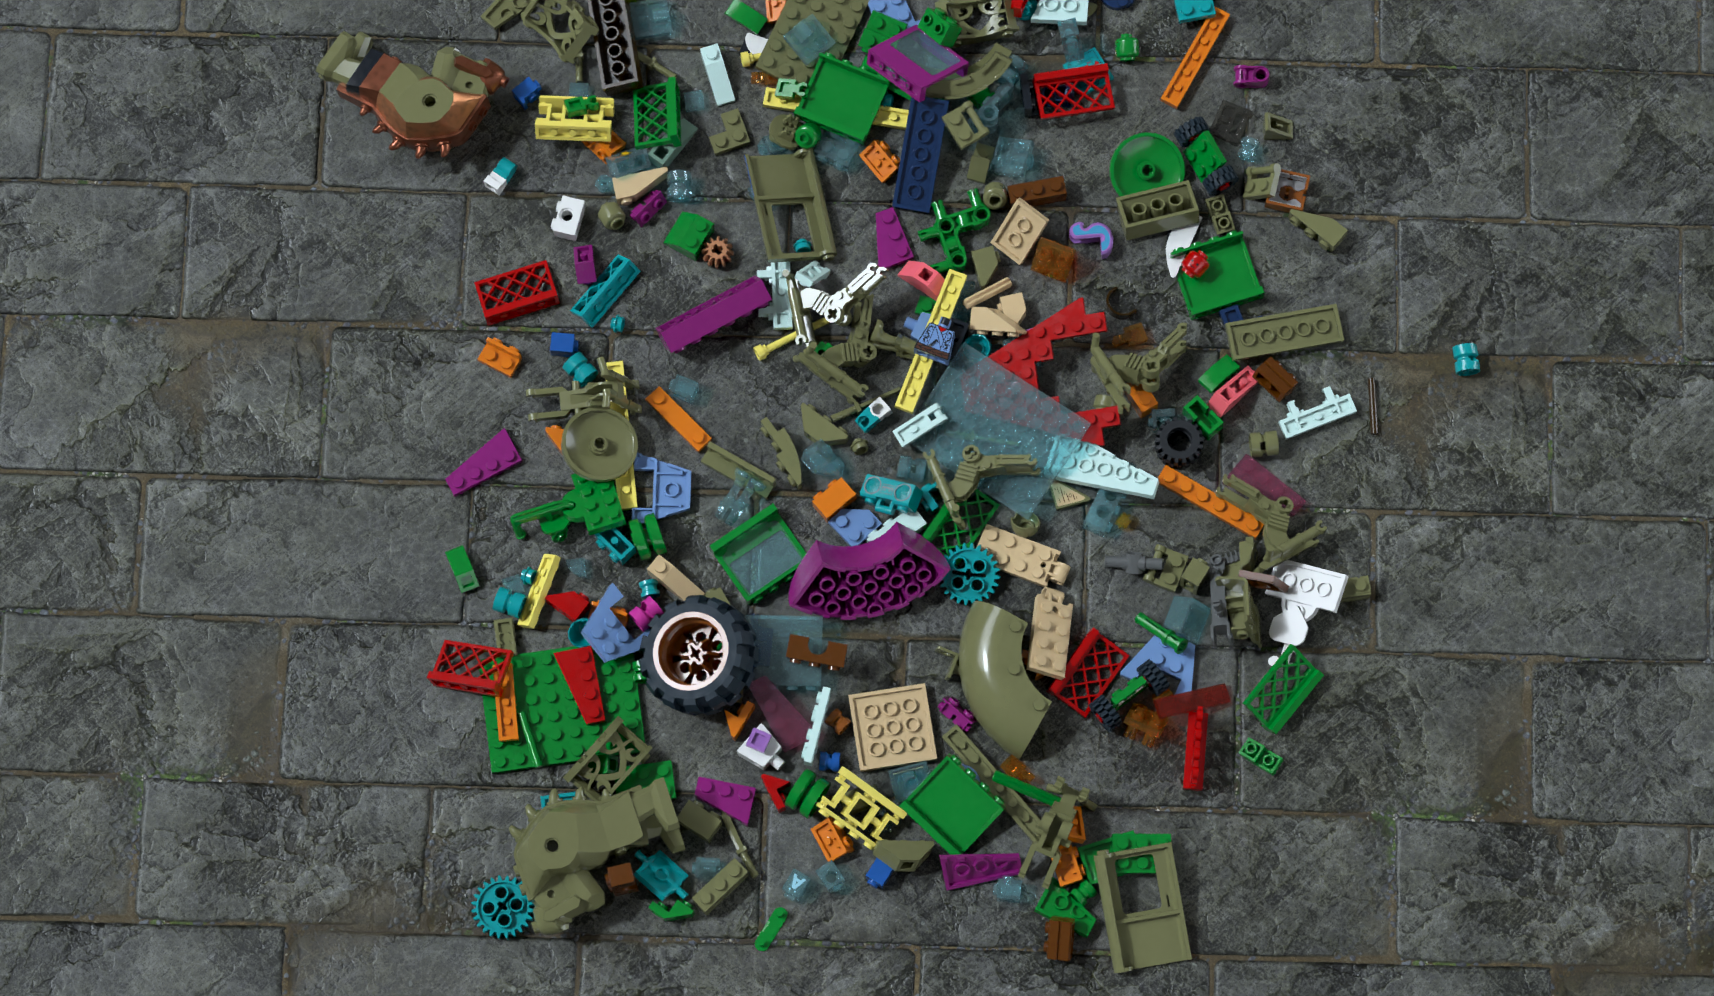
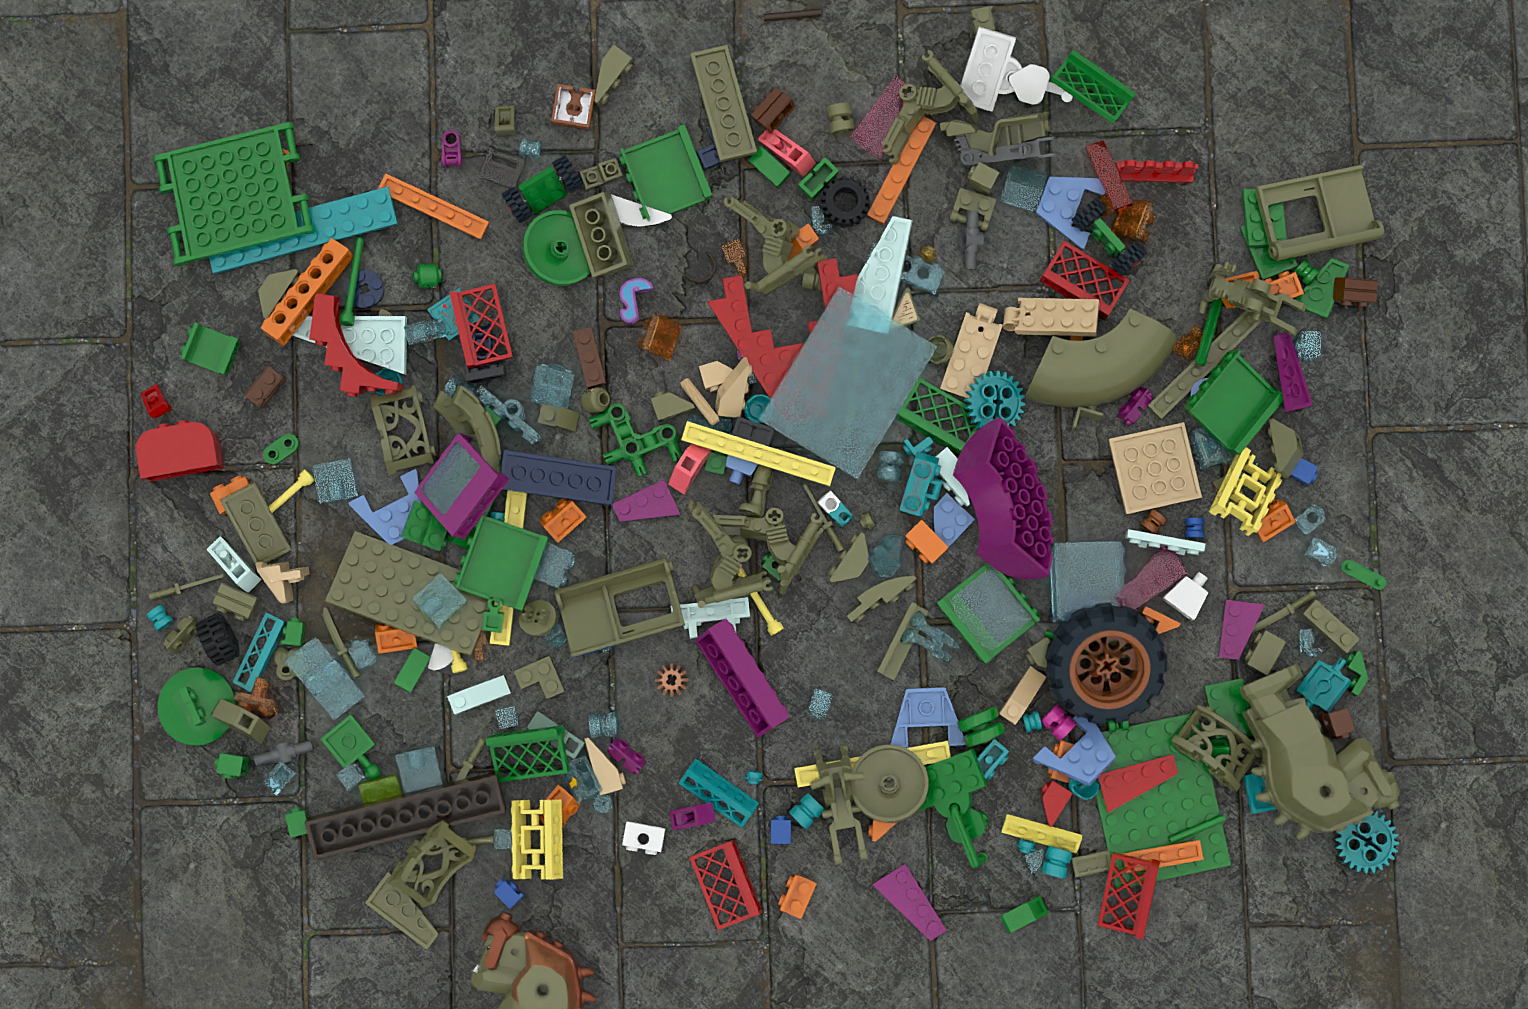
camera: 95 degrees left, 10 degrees up
leg [484,157,517,196] -> none
green plate [564,95,599,118] -> none
clear light blue tile [566,558,587,578] -> none
olive head [598,202,626,230] -> none
orange plate [646,386,712,453] -> none
green slope [663,211,715,261] -> none
medium lavender plate [746,728,772,754] -> none
red slope [761,774,791,813] -> none
green wheel [785,768,831,819] -> none
reddish brown arch [786,634,848,671] -> none
teal plate [793,239,812,253] -> none
green head [794,123,822,149] -> none
light aqua plate [794,260,831,288] -> none
light aqua plate [892,403,948,448] -> none
torso [914,317,955,366] -> none
green brick [917,7,962,48] -> none
olive piece [923,445,1041,530] -> none
olive plate [942,100,990,150] -> none
tan plate [990,198,1049,265] -> none
green pin [1135,612,1188,654] -> none
red head [1181,250,1209,279] -> none
tile [1238,570,1289,593] -> none
green slope [1238,737,1283,776] -> none
olive plate [1243,163,1281,200] -> none
light aqua hinge [1278,386,1357,440] -> none

